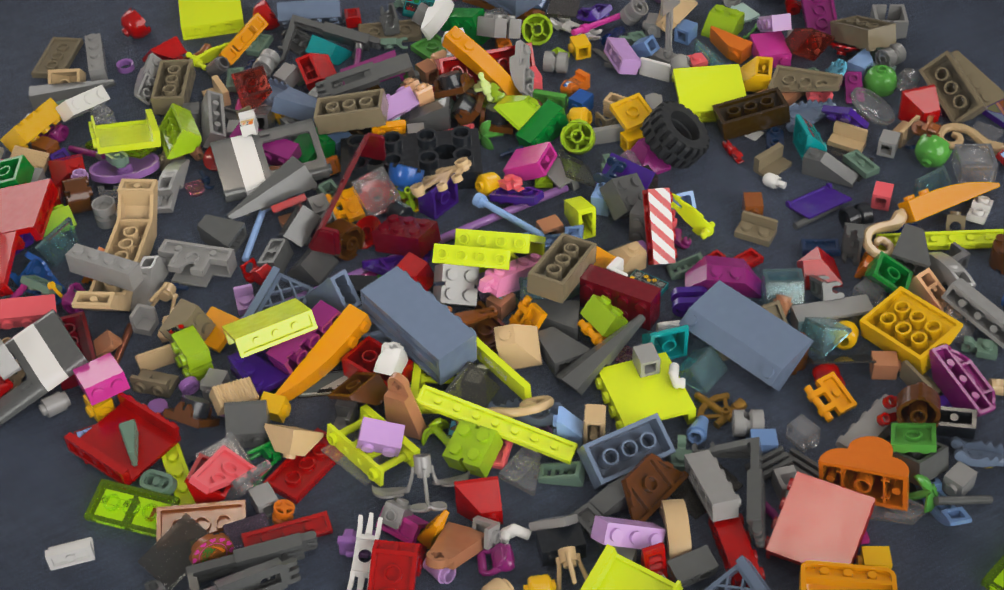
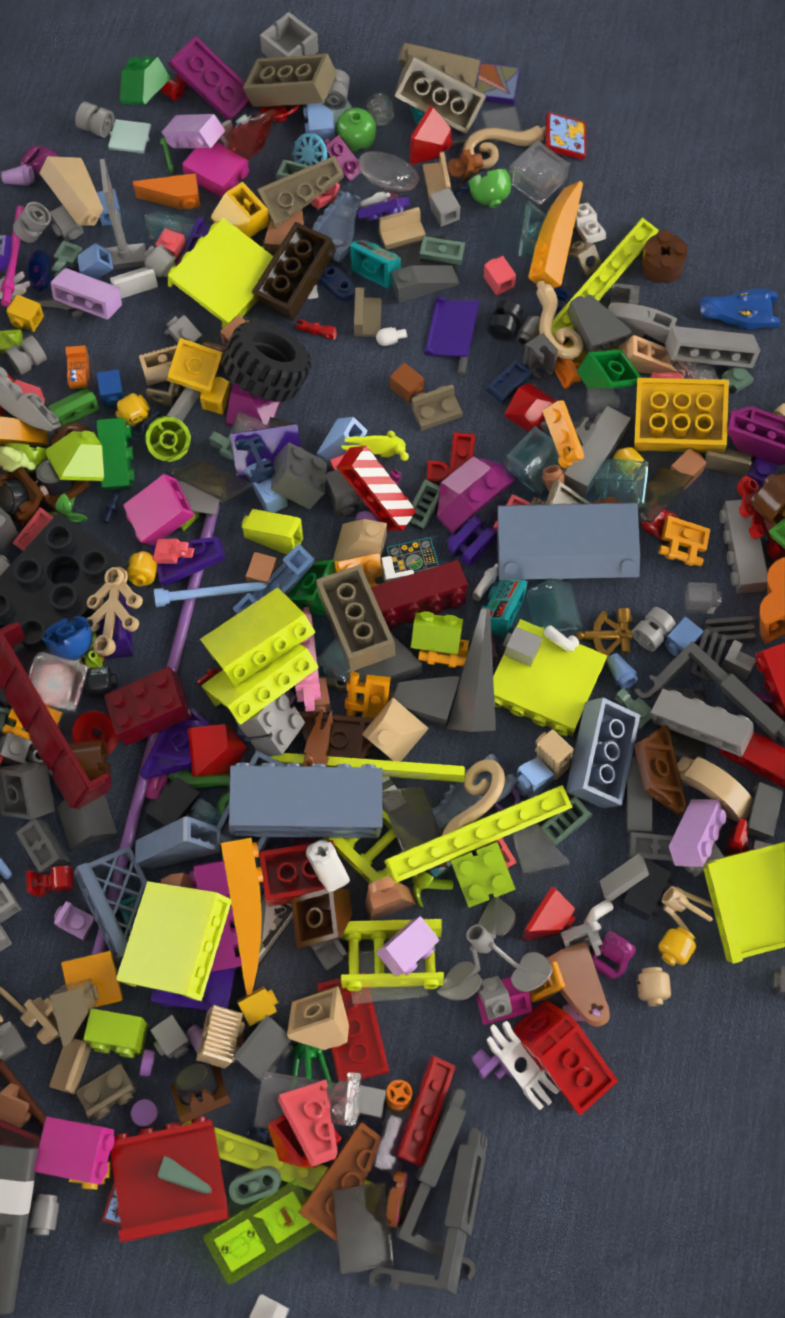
camera: 50 degrees left, 25 degrees up
lime slope [701,4,745,38] -> none
none -> light orange plate [542,401,584,468]

